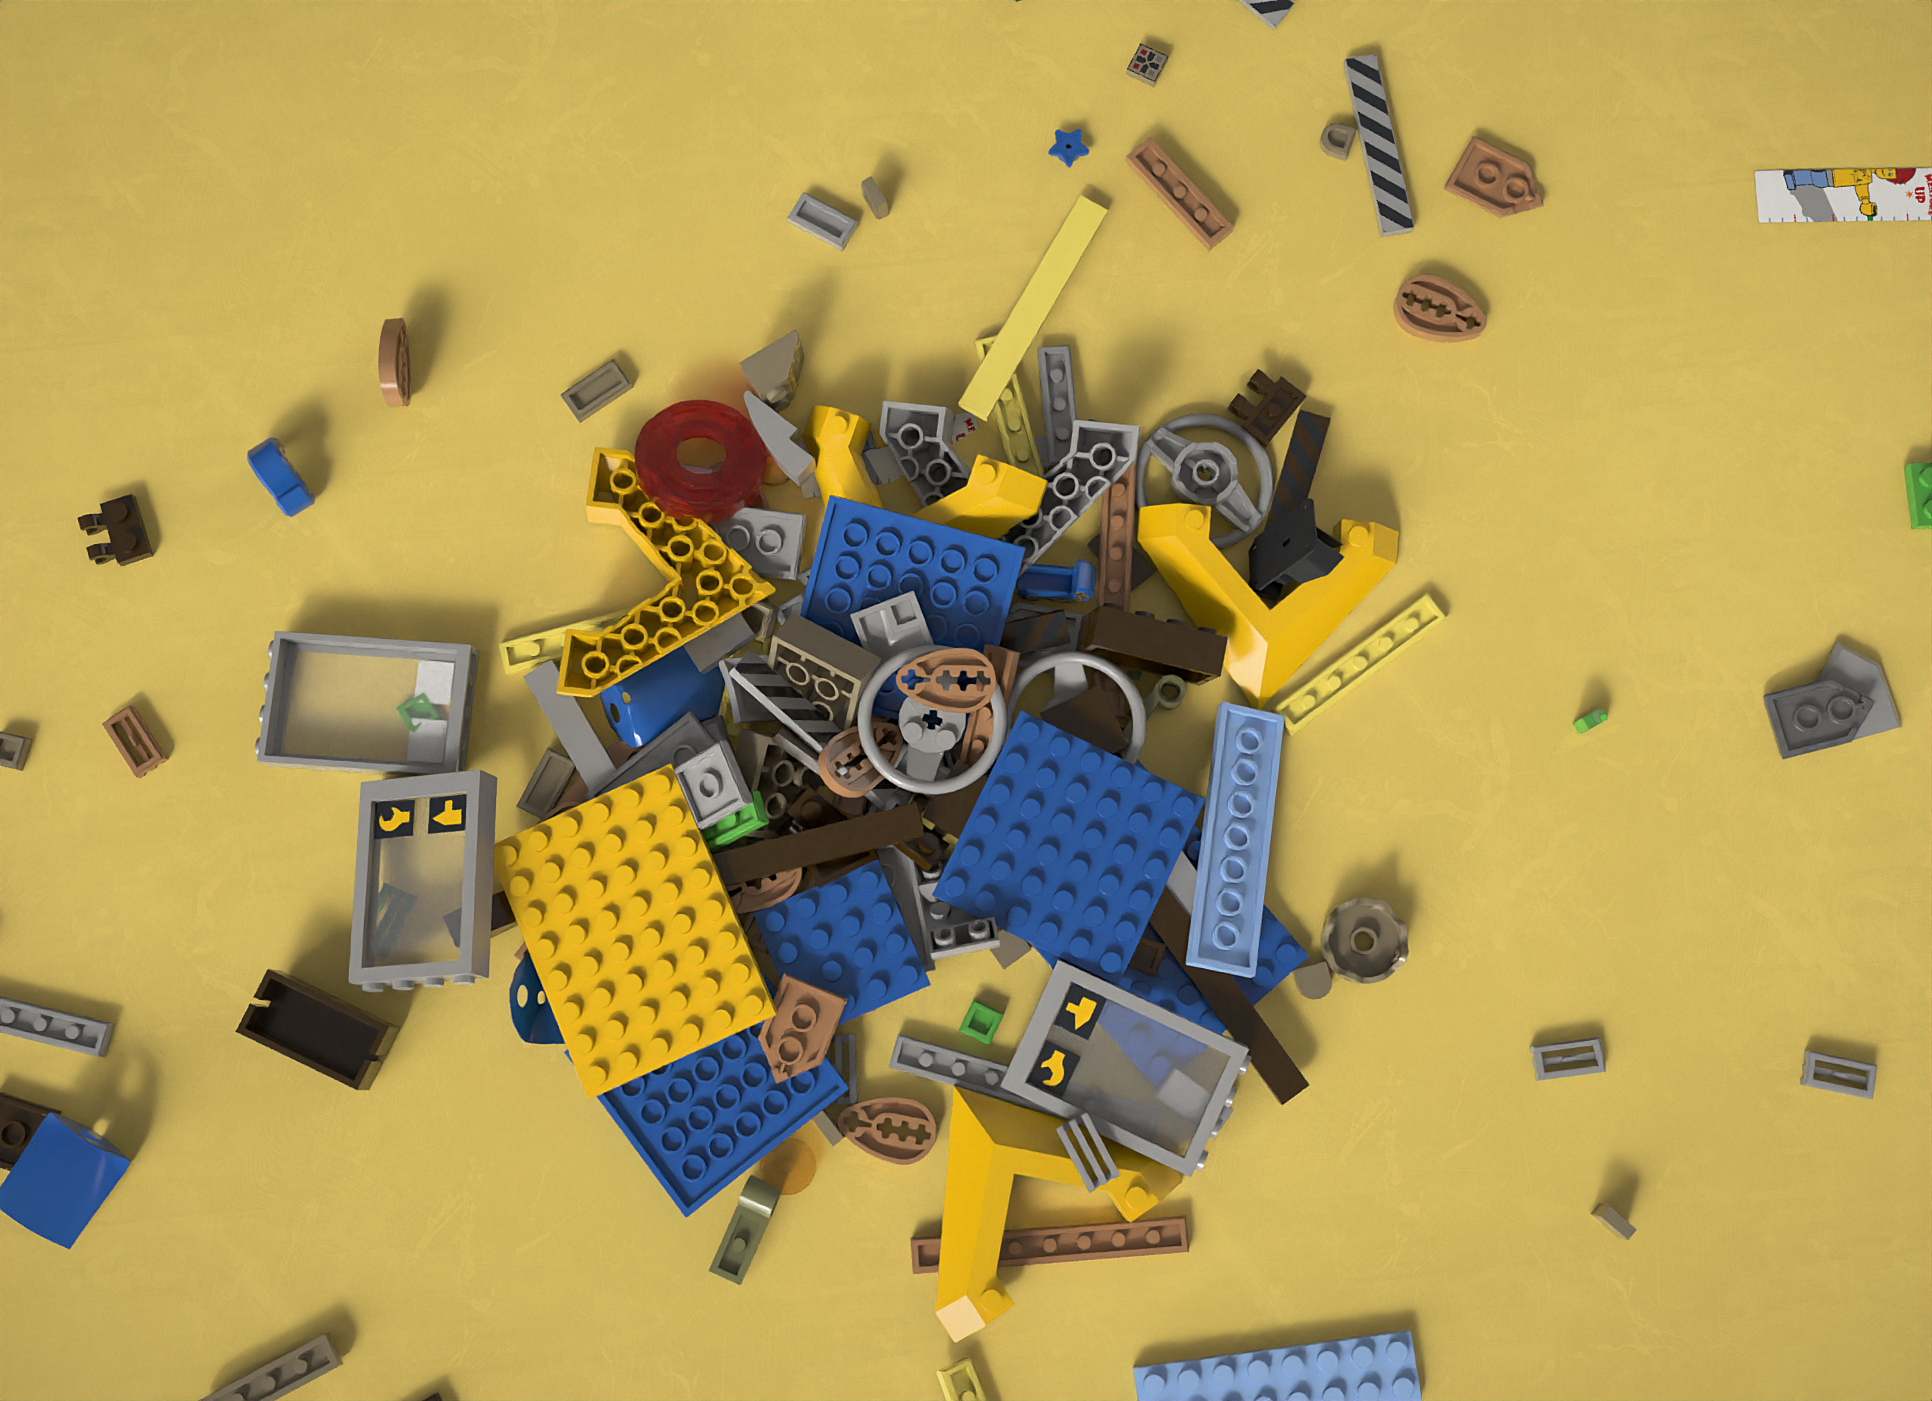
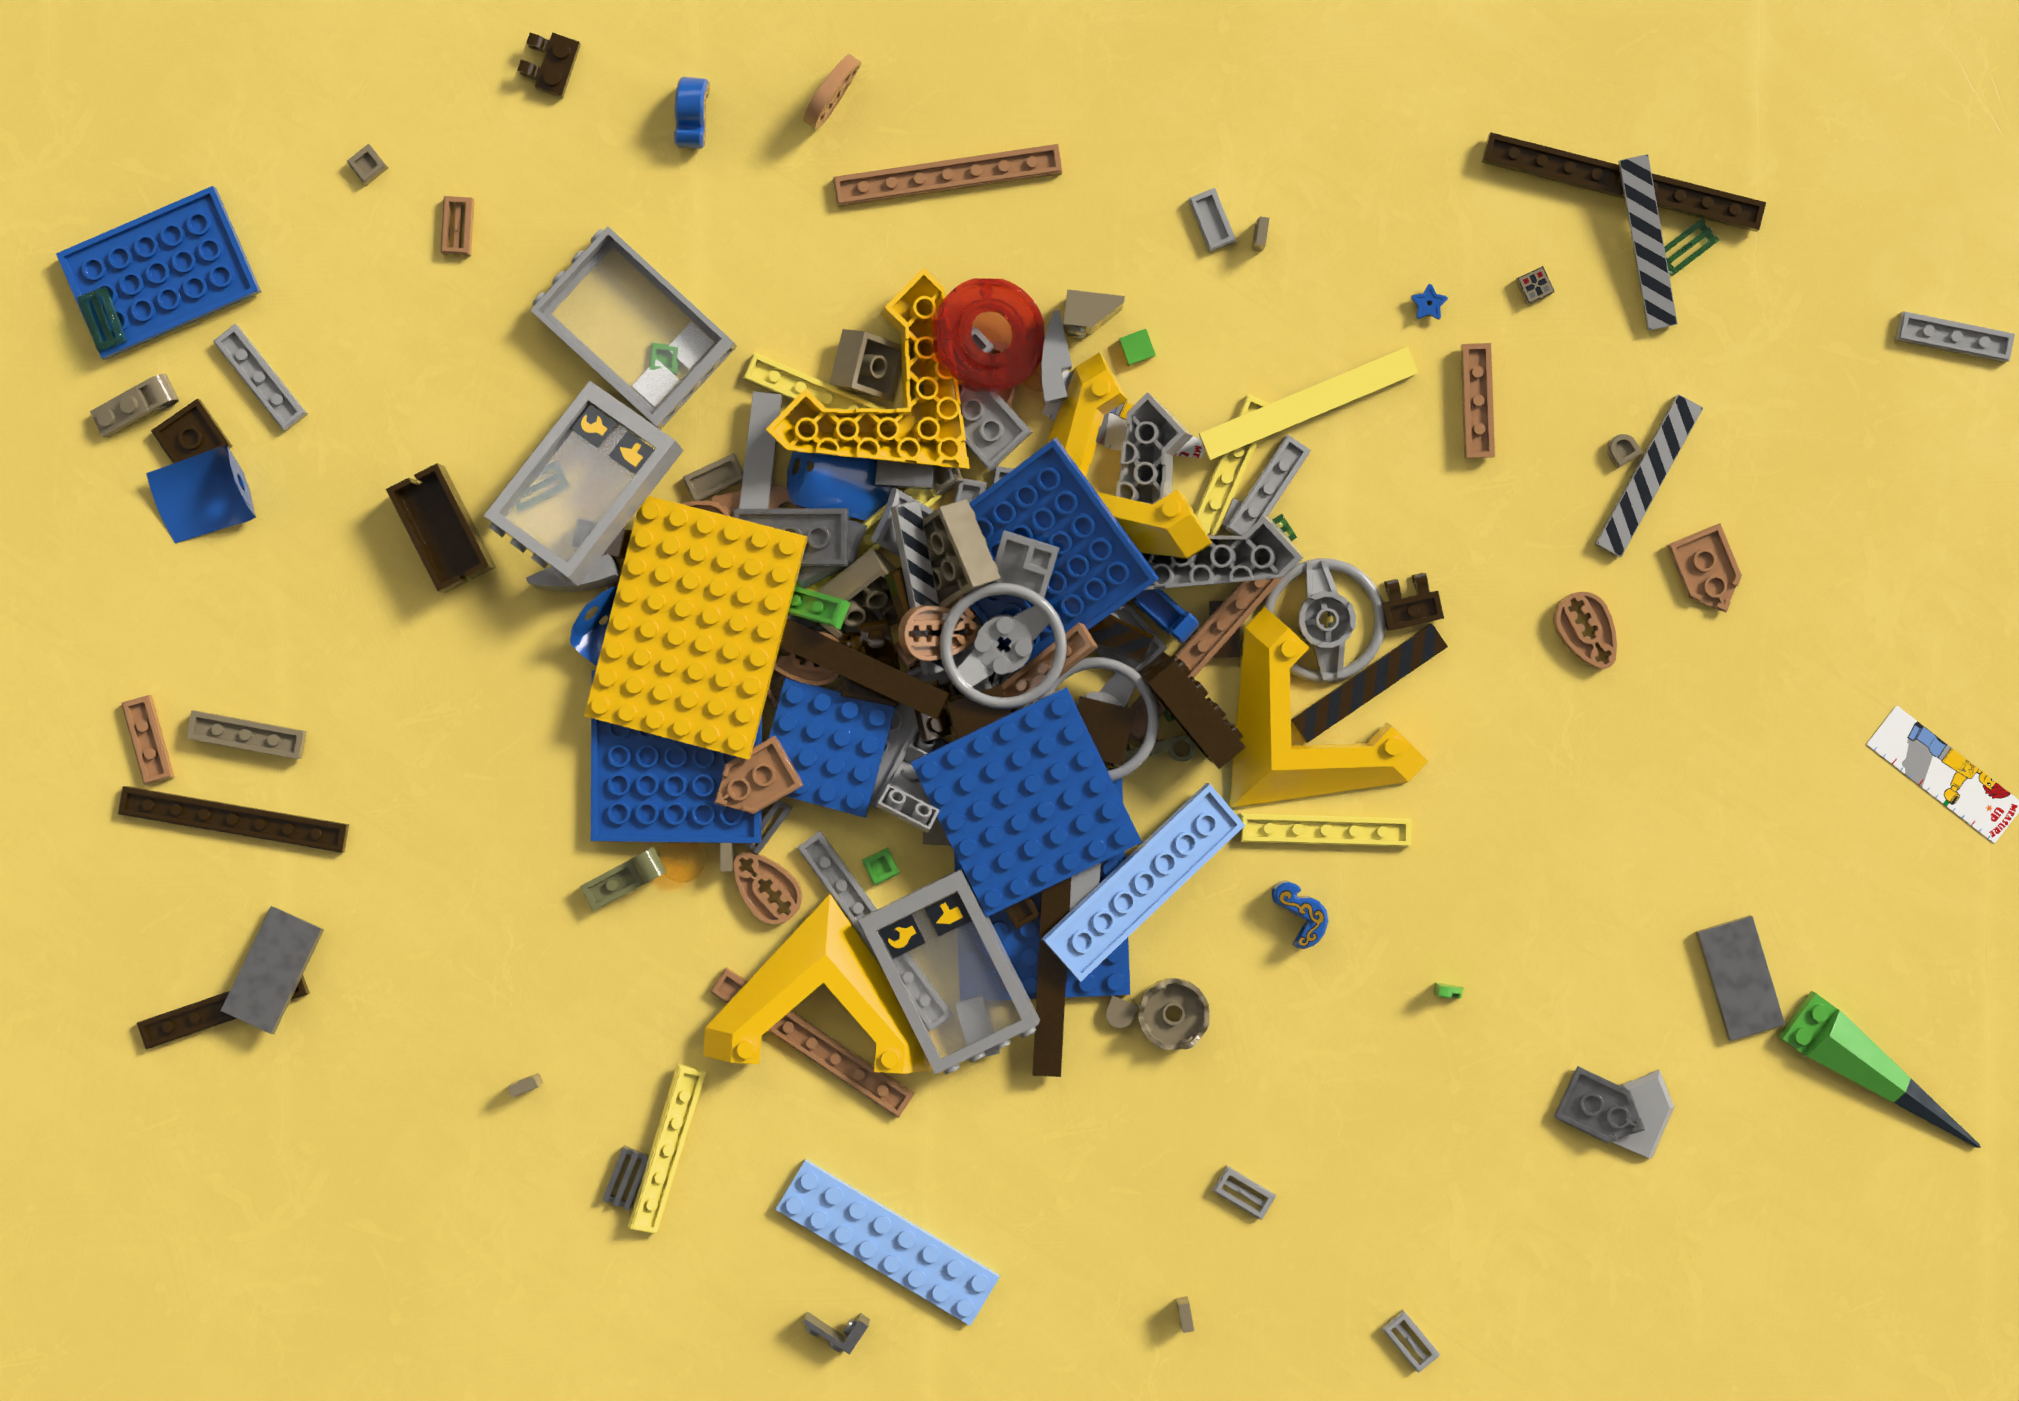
camera: 30 degrees right, 10 degrees up
dark tan tile [561,359,633,423] -> none
light grey tile [674,740,754,831] -> none
medium nougat piece [896,648,996,713] -> none
light grey tile [1055,1112,1121,1192] -> none
black piece [1248,498,1344,590] -> none
none -> light grey slope [526,554,621,592]
none -> dark tan slope [829,329,901,402]
none -> medium nougat tile [833,144,1062,207]
none -> bright green tile [1119,329,1156,366]
none -> blue animal [1272,880,1329,949]
none -> flat silver tile [1696,915,1785,1041]

